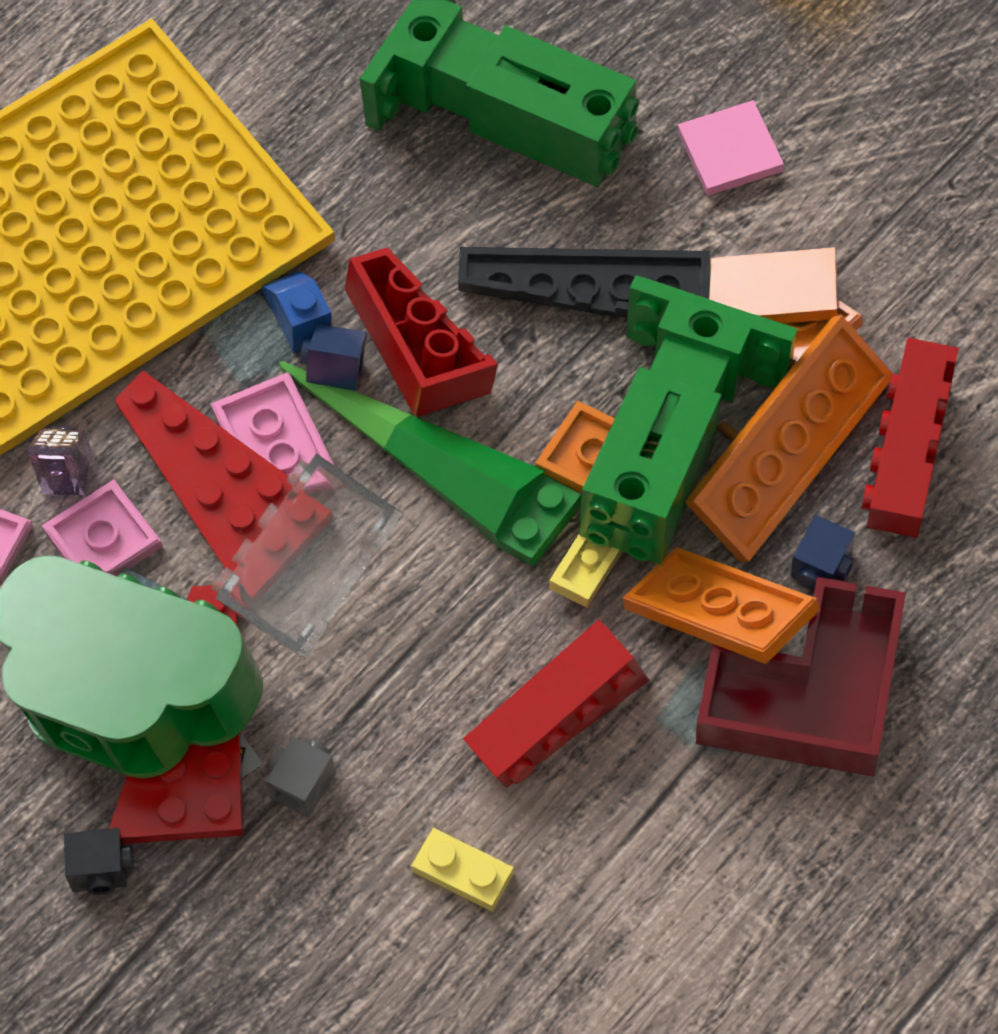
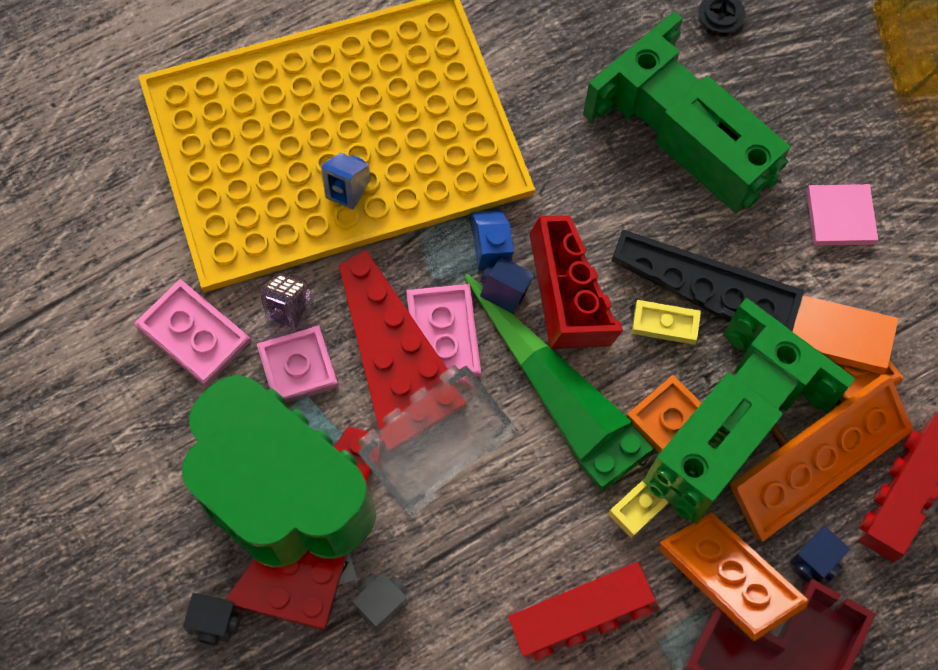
camera: 10 degrees right, 5 degrees up
none -> slope [321,153,370,210]
none -> light yellow plate [631,300,701,345]

